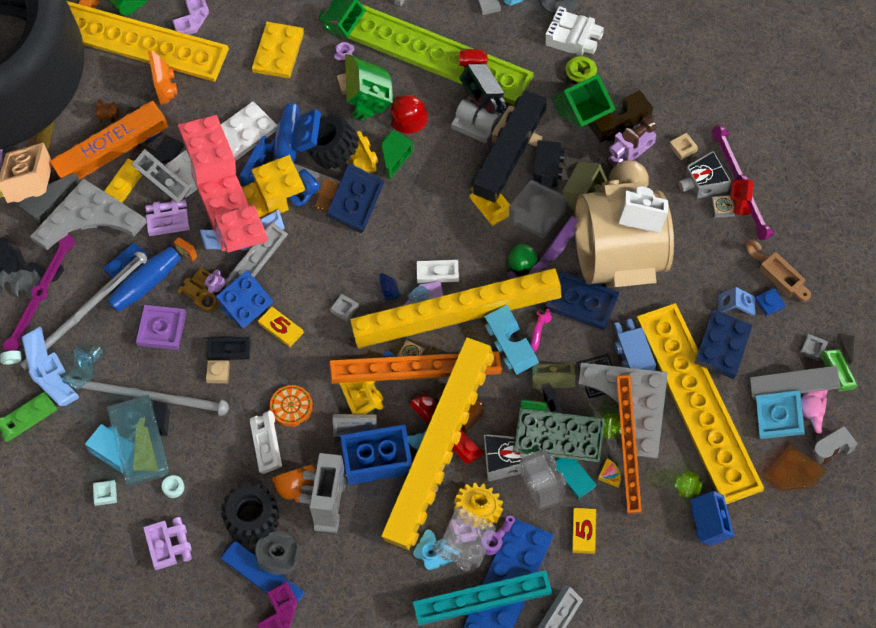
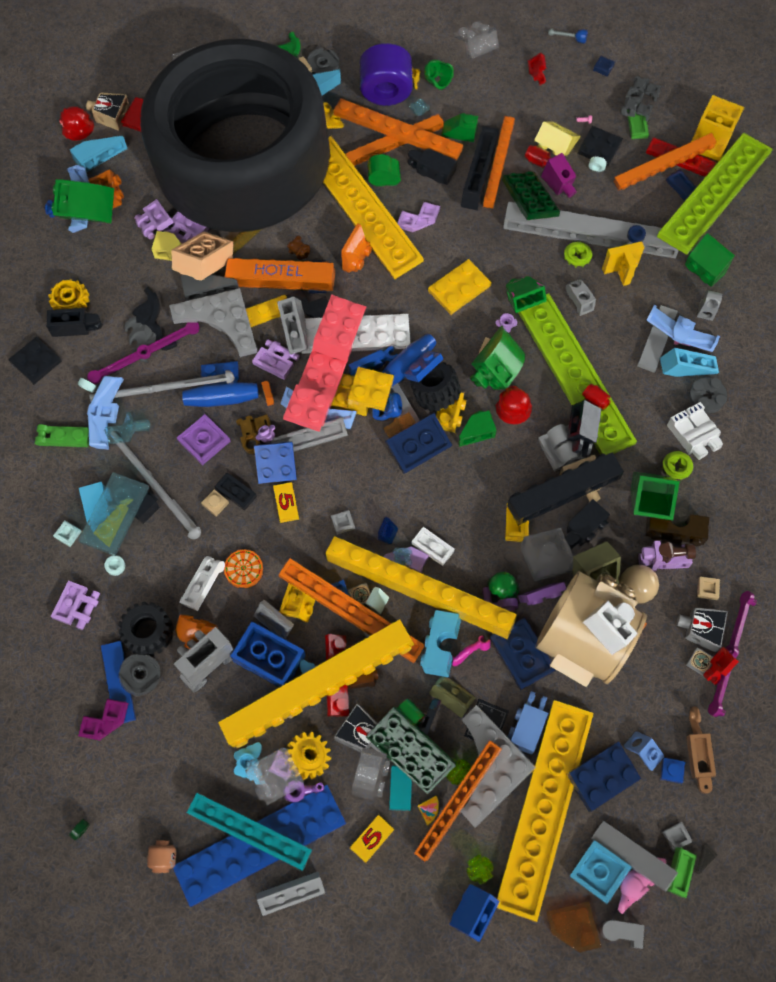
camera: 35 degrees right, 5 degrees up
none -> light aqua tile [366,587,389,615]

